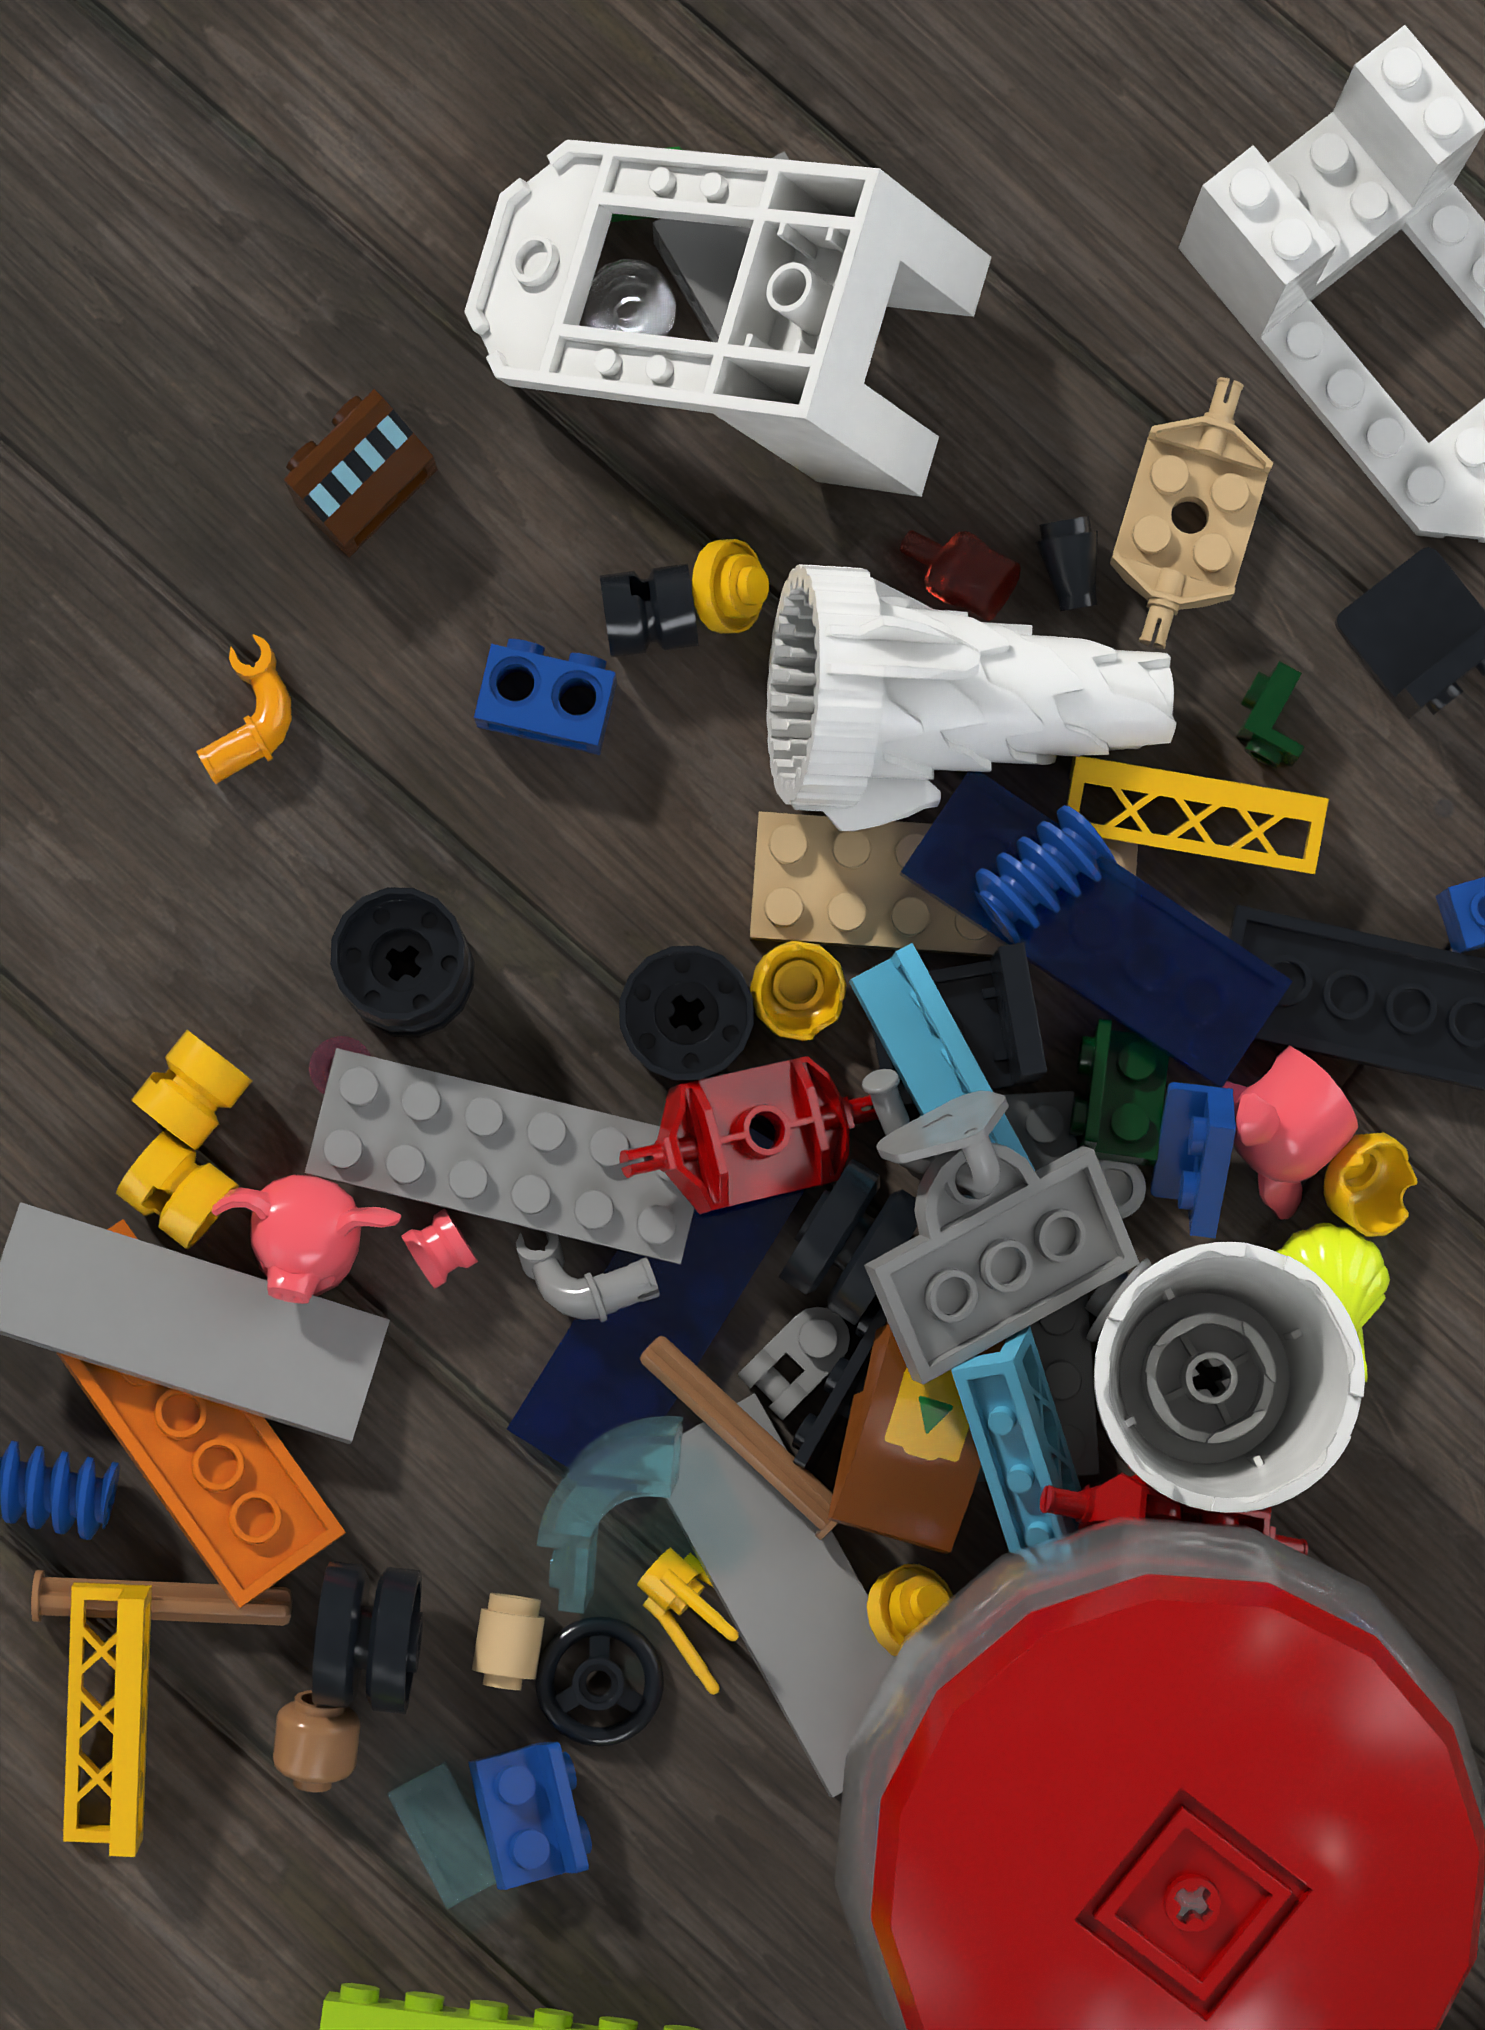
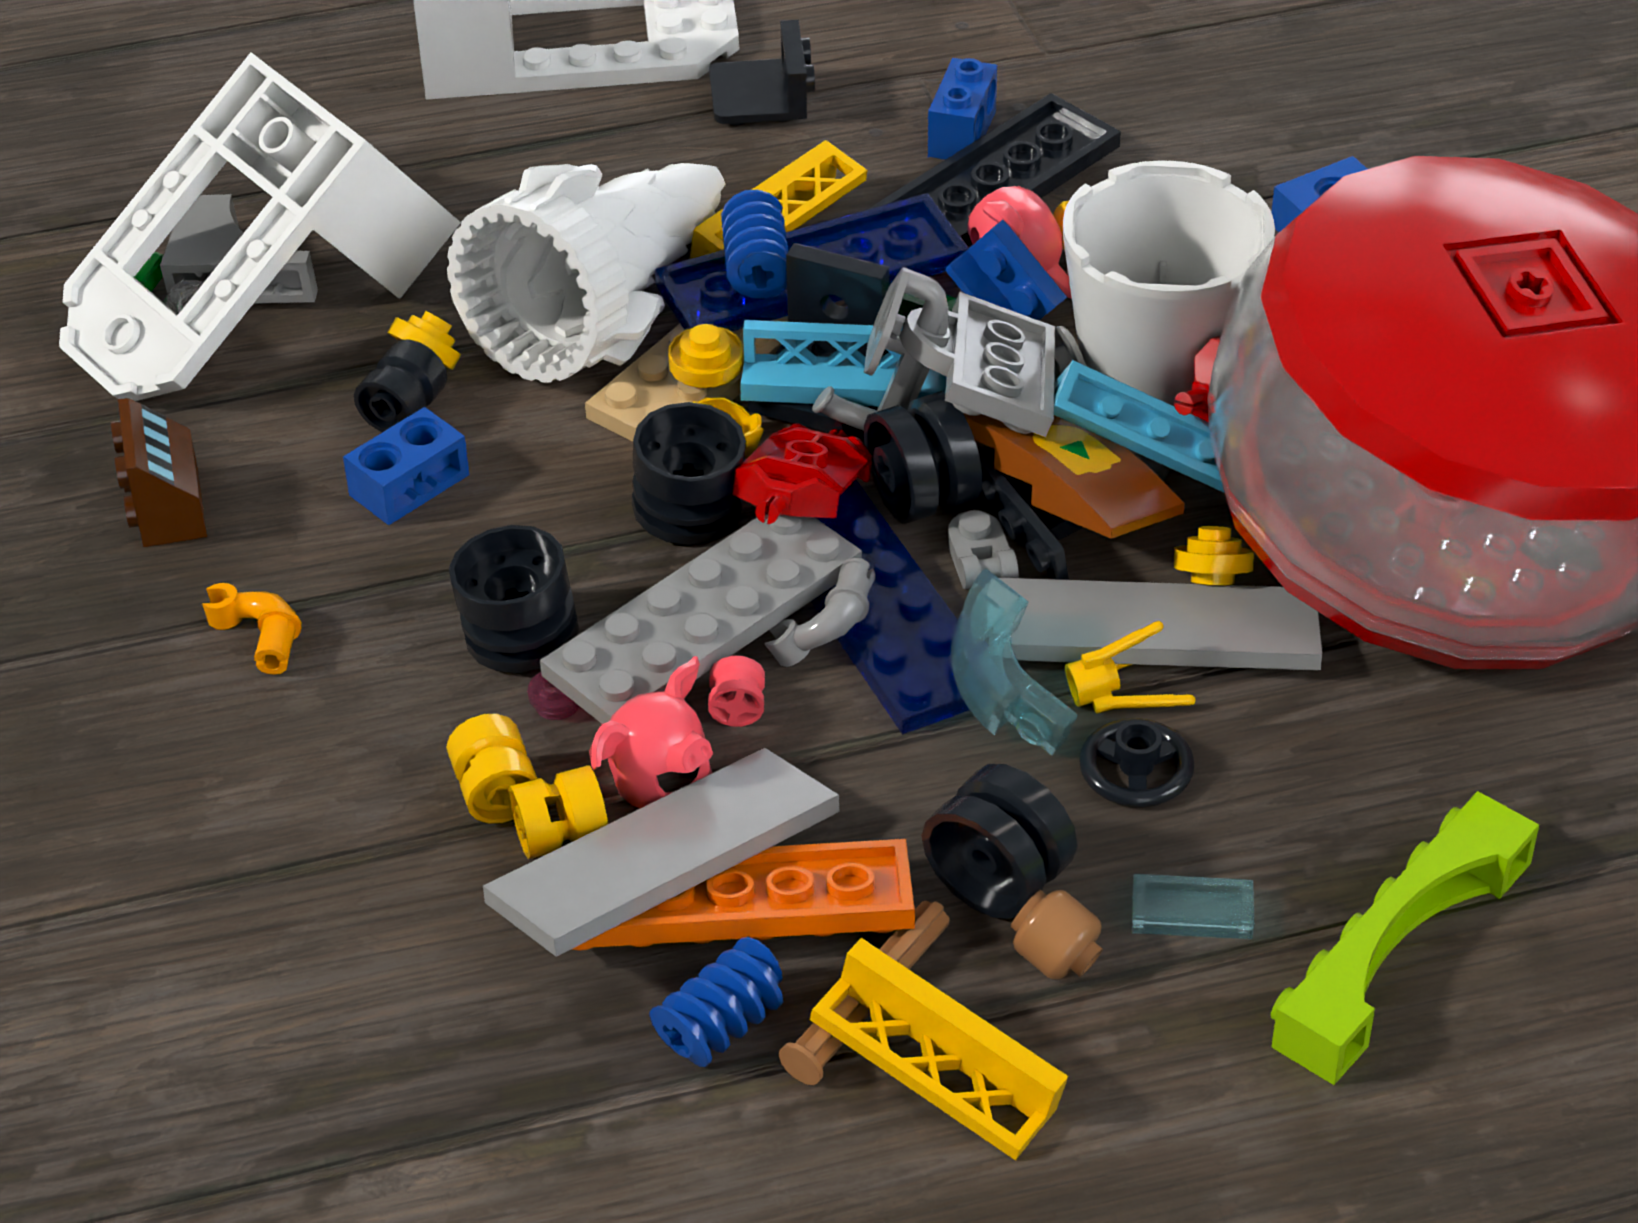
camera: 55 degrees left, 40 degrees down
blue bracket [468,1742,592,1890] -> none
tan brick [472,1593,545,1690] -> none
medium nougat axle [640,1336,838,1540] -> none
tan plate [1110,377,1273,649] -> none
dark green bracket [1236,661,1305,768] -> none
none -> yellow plate [668,324,744,388]

